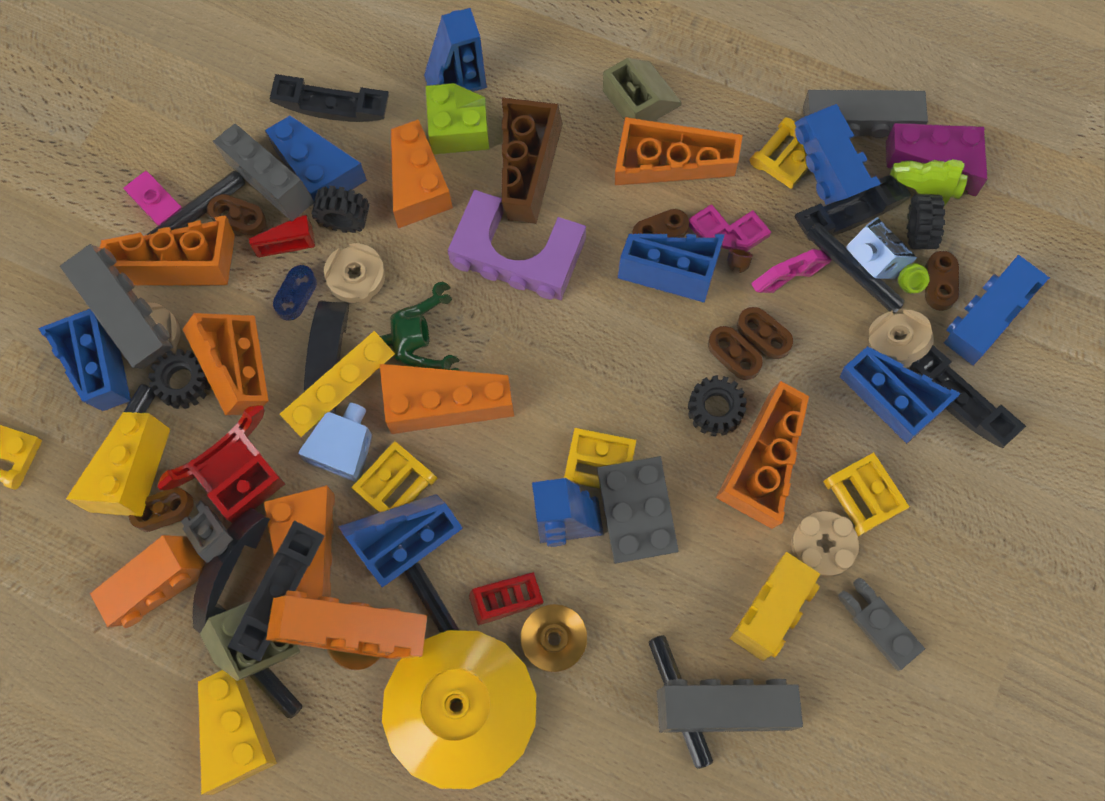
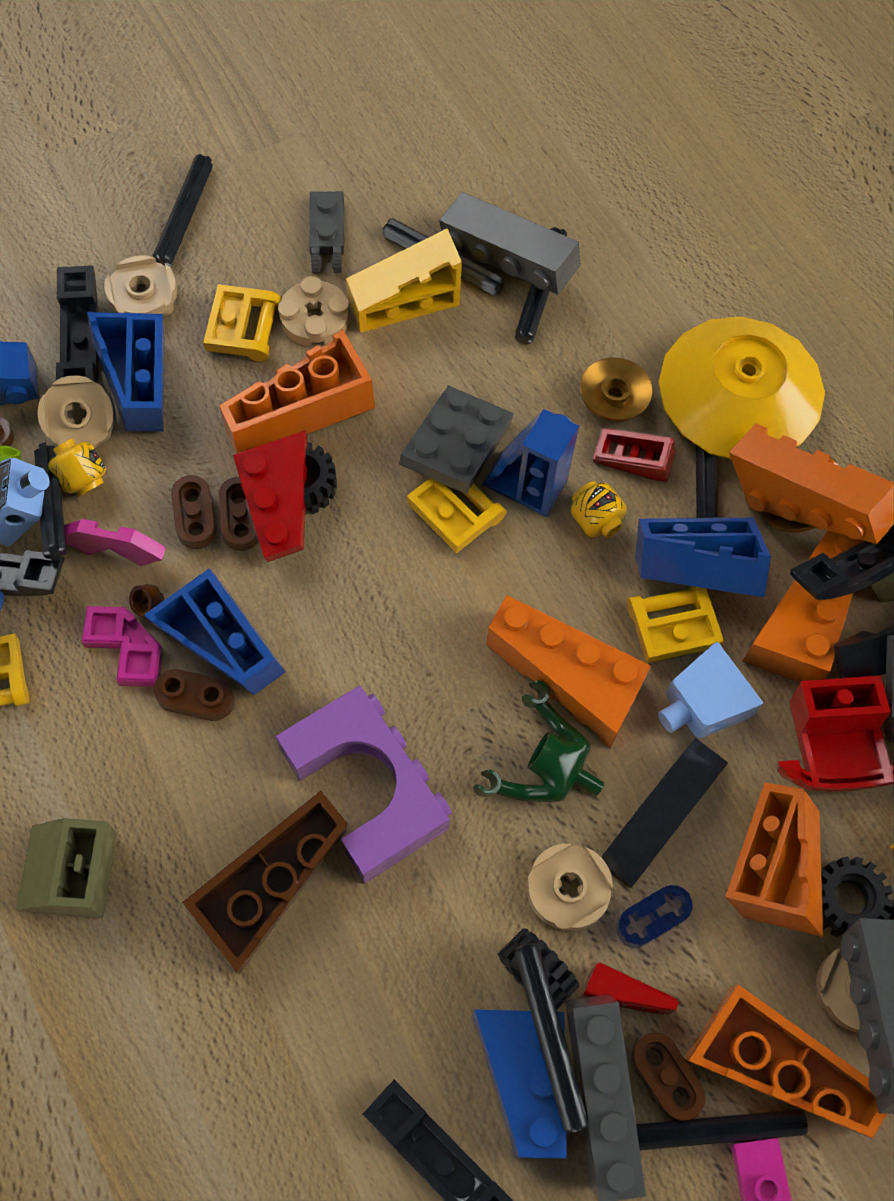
camera: 150 degrees left, 5 degrees down
yellow plate [279,331,395,437] -> none
orange wedge [391,119,453,228] -> none
blue wedge [424,8,487,92] -> none
lime slope [425,83,490,155] -> none
orange wedge [615,117,743,185] -> none
none -> yellow head [48,438,106,497]
none -> tan plate [104,255,178,316]
none -> black axle [153,154,213,267]
none -> red wing [233,430,308,562]
none -> black axle [383,218,505,296]
none -> black axle [514,943,588,1133]
none -> yellow head [571,481,627,538]

